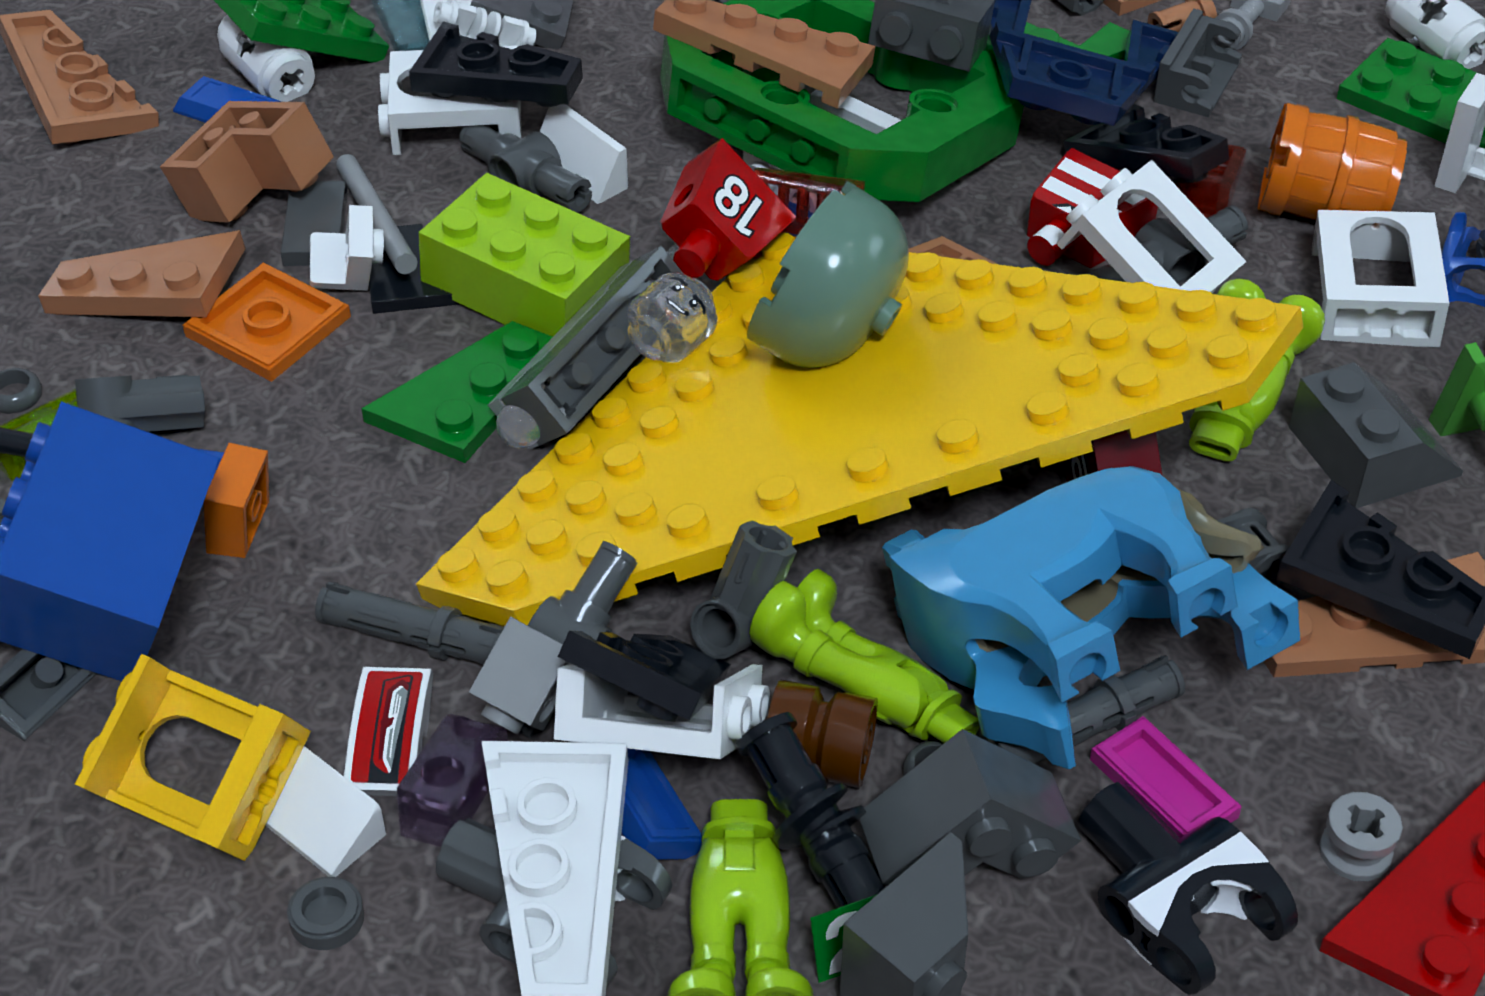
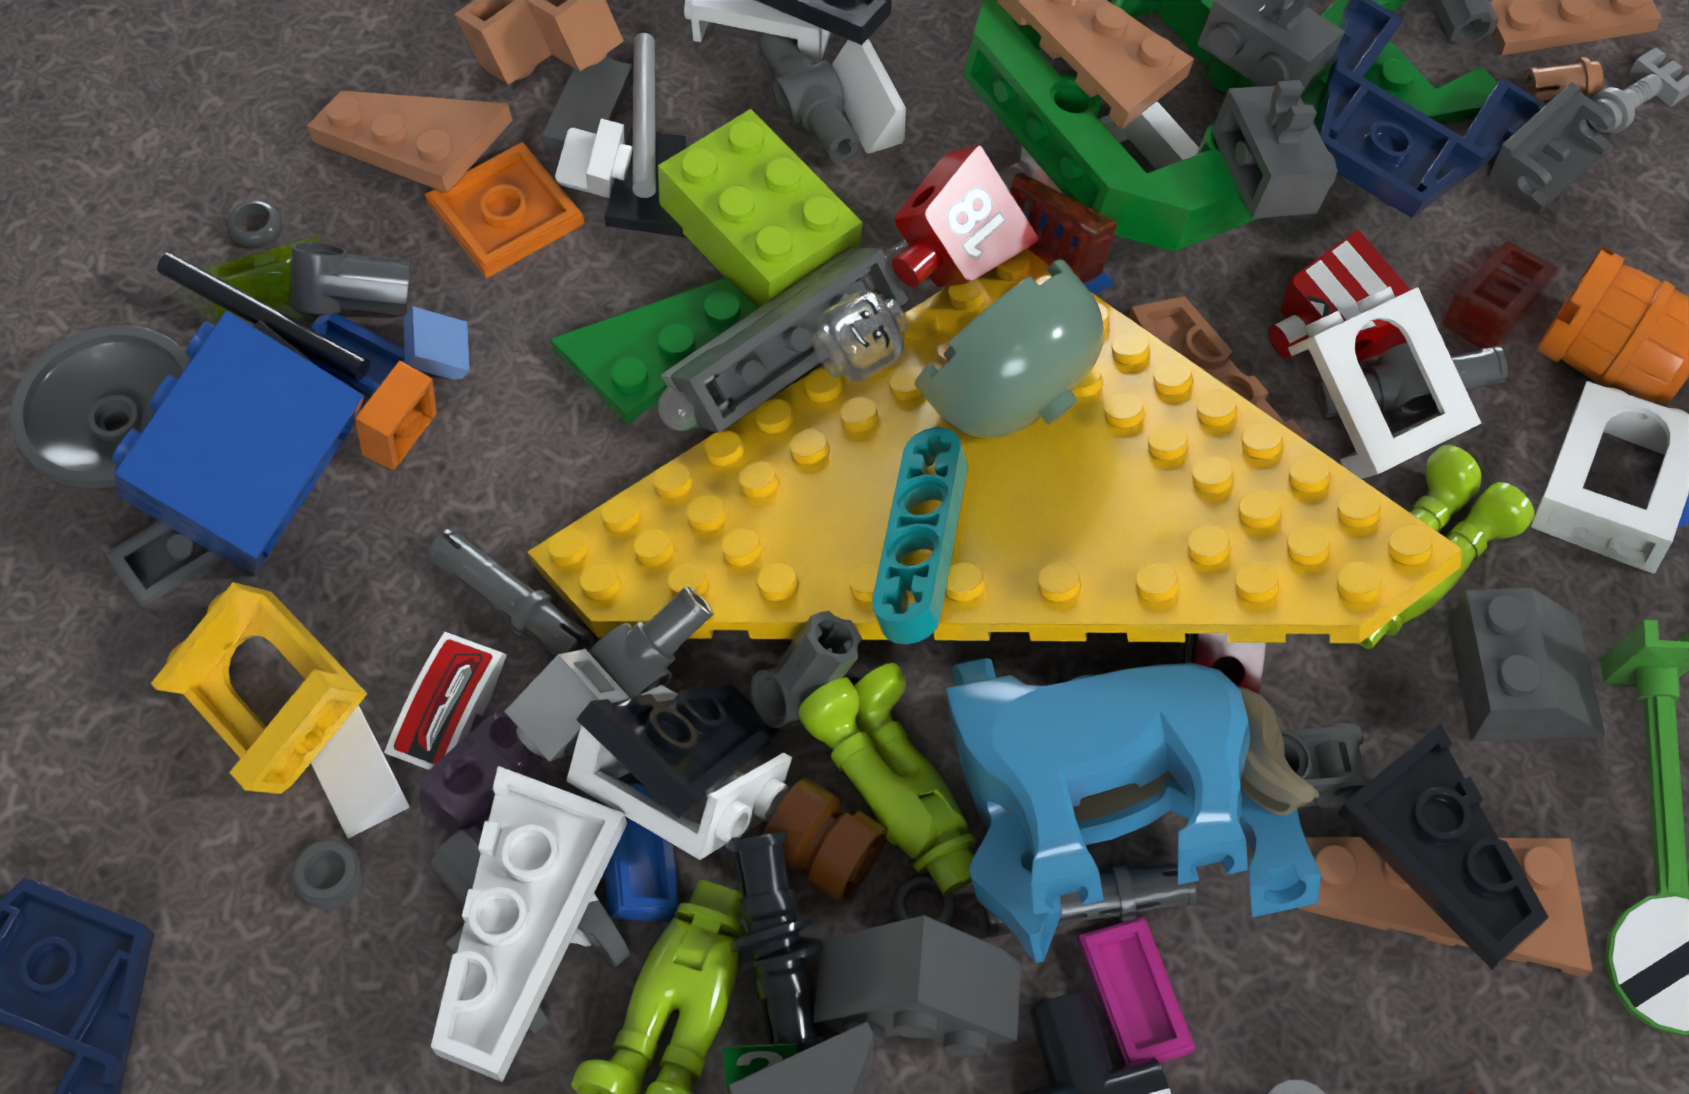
camera: 20 degrees right, 15 degrees up
black wing [1064,104,1230,183] -> none
none -> medium blue tile [403,306,470,380]
none -> teal beam [872,427,968,644]
none -> dark grey brick [1211,80,1338,219]

